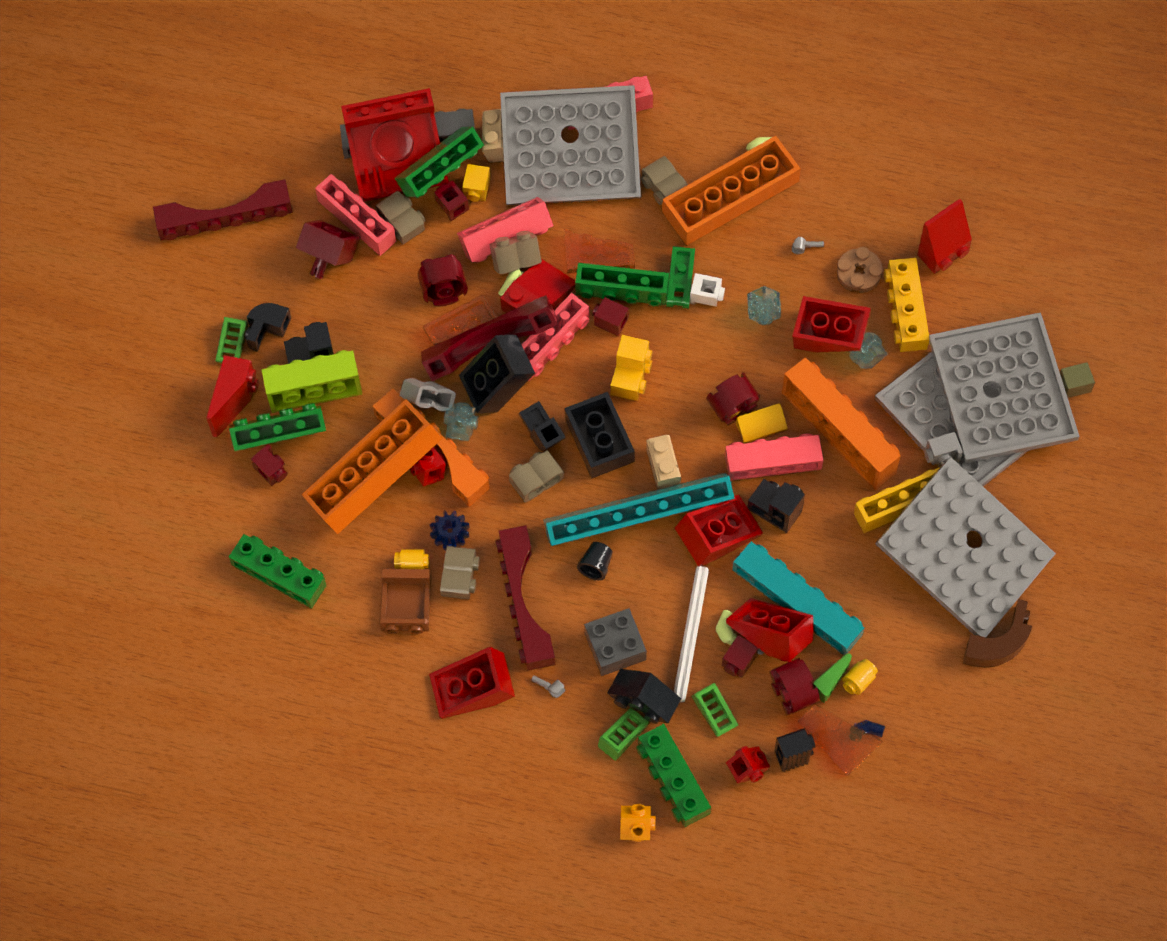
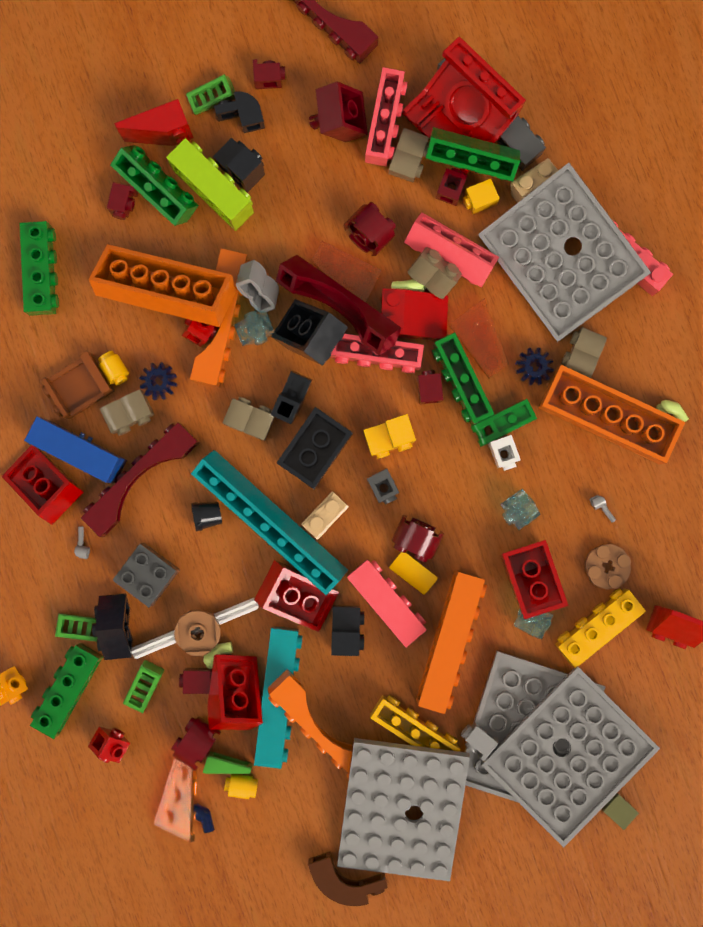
camera: 55 degrees right, 20 degrees up
black brick [774,728,815,772] -> none
none -> blue brick [24,416,127,484]
none -> medium nougat plate [174,609,221,656]
none -> dark red brick [253,59,286,89]
none -> orange arch [267,669,353,778]
none -> dark grey brick [367,469,399,505]
none -> clear blue gear [515,348,554,386]

